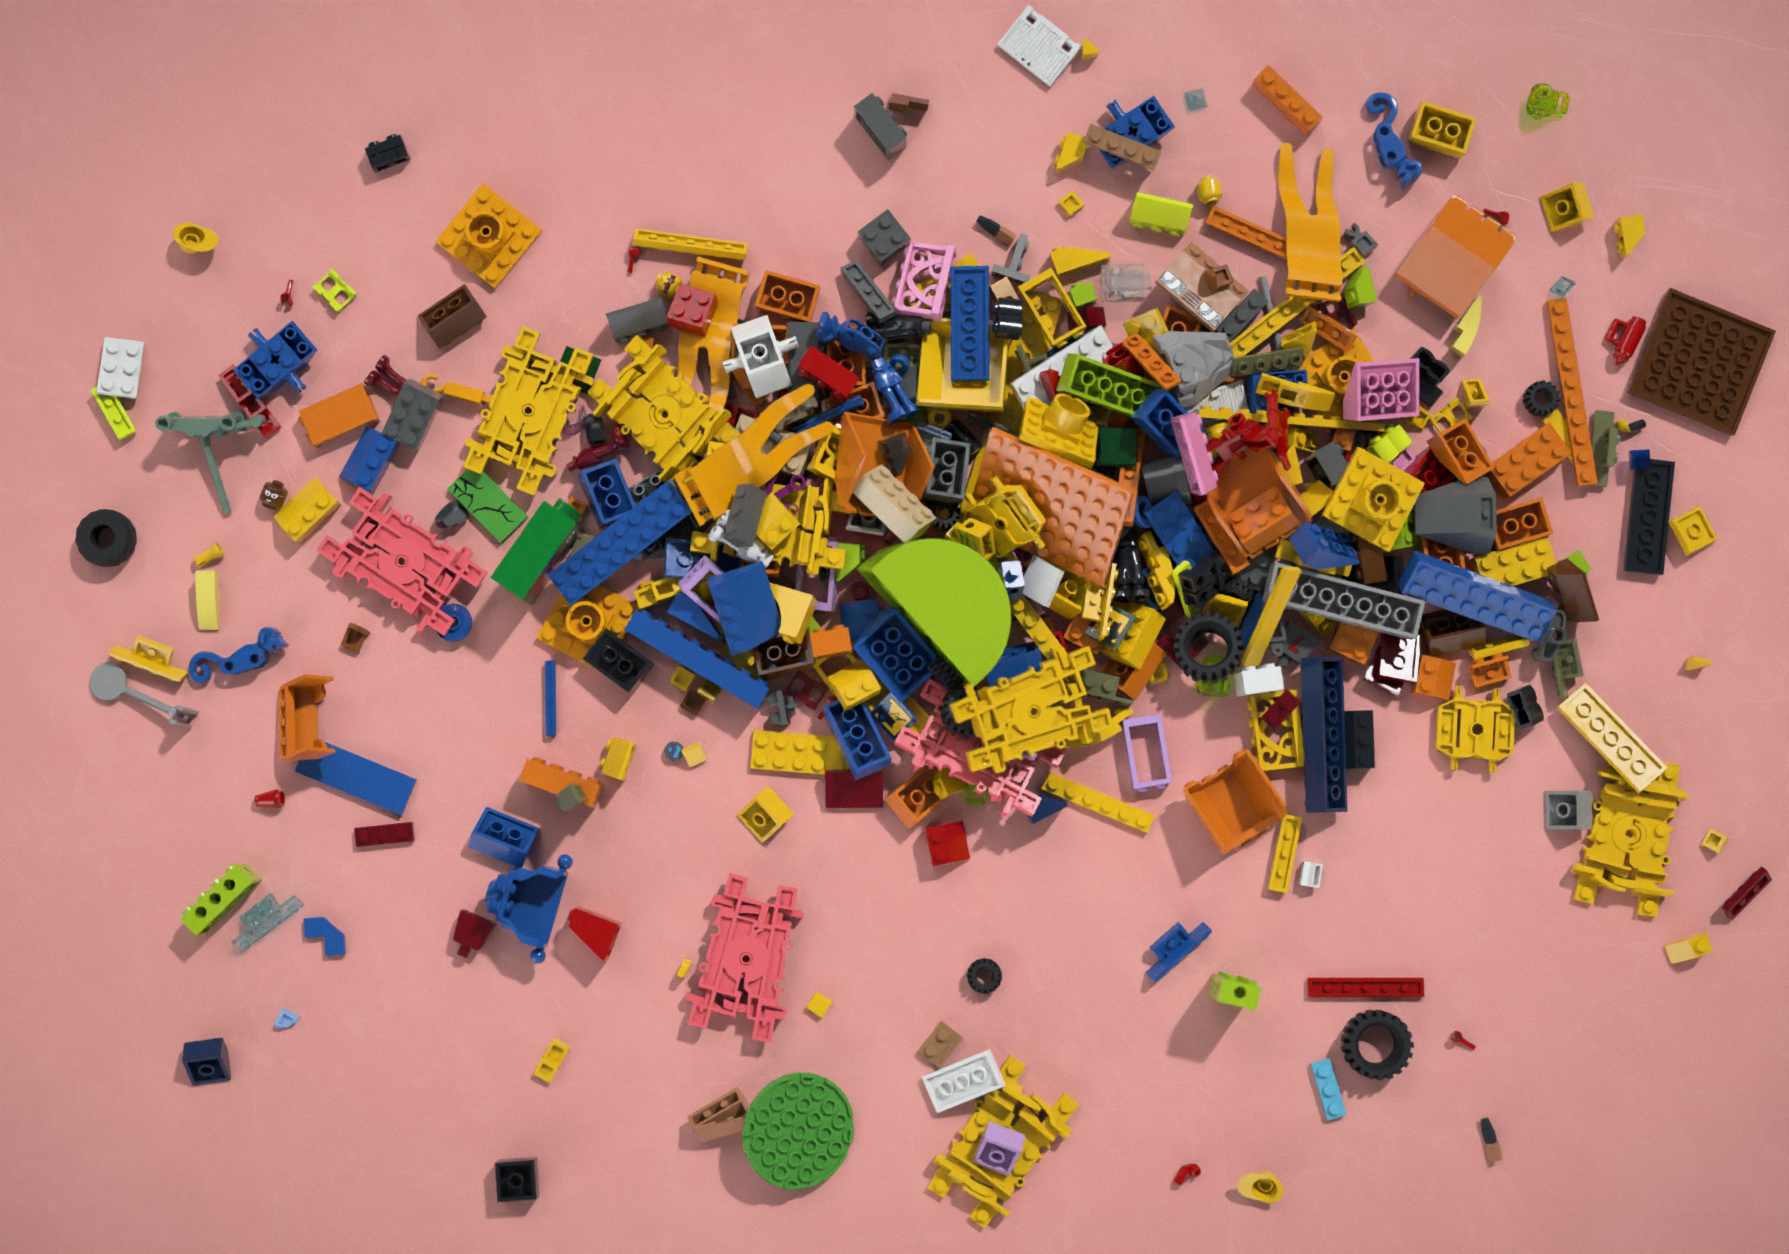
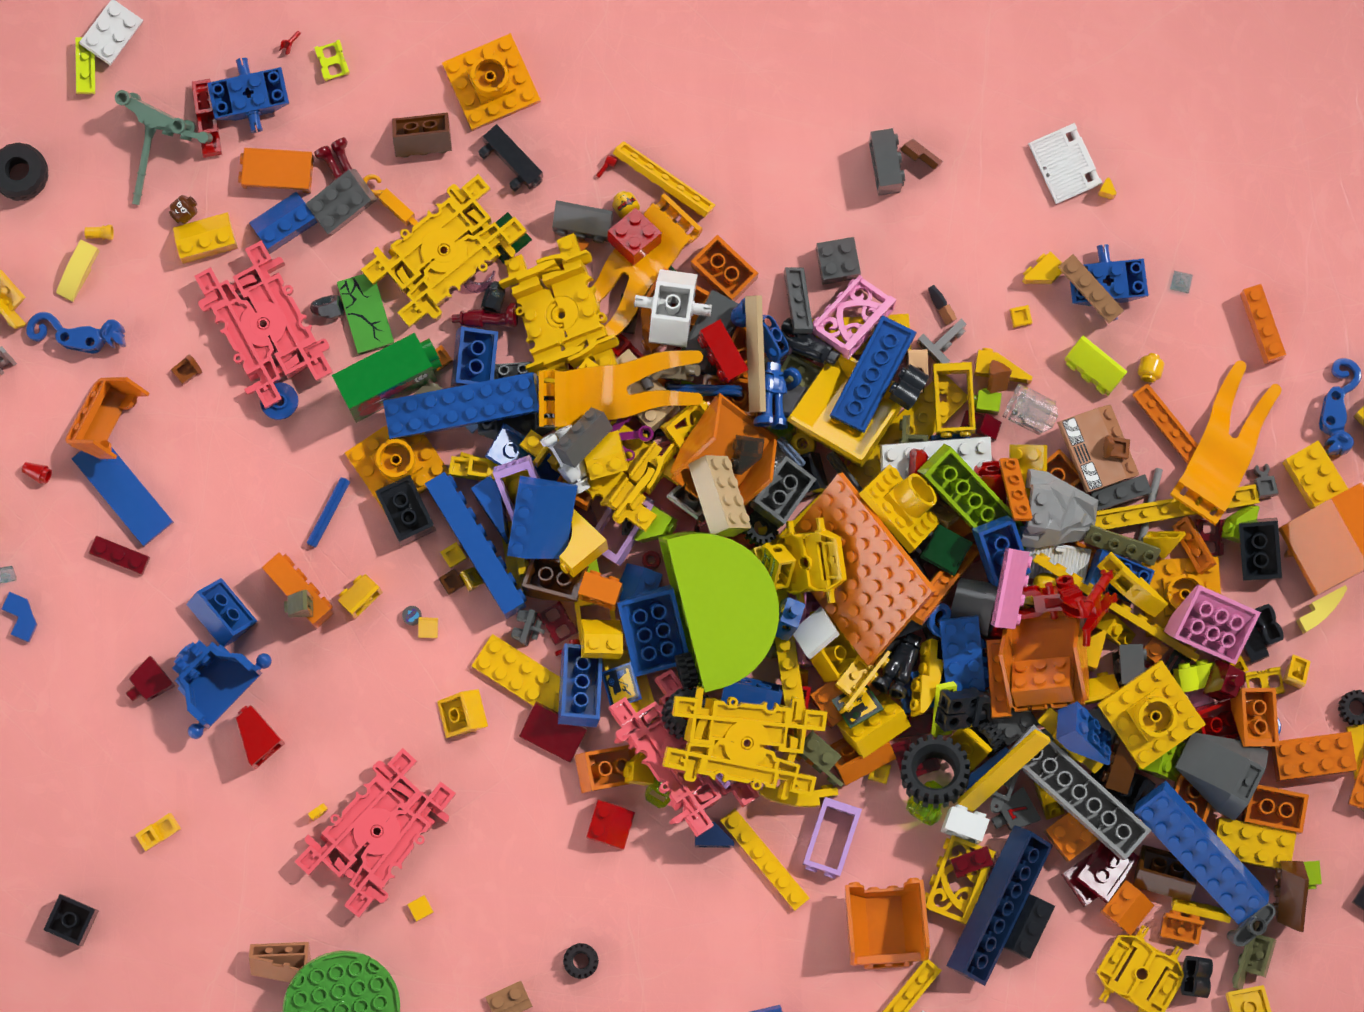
camera: 35 degrees right, 5 degrees down
none -> black brick [478,124,543,192]
none -> tan tile [745,295,766,412]
none -> dark orange tile [987,360,1012,393]
none -> dark red torso [1203,659,1245,701]
none -> black slope [1239,518,1282,581]
none -> yellow brick [1282,440,1348,509]

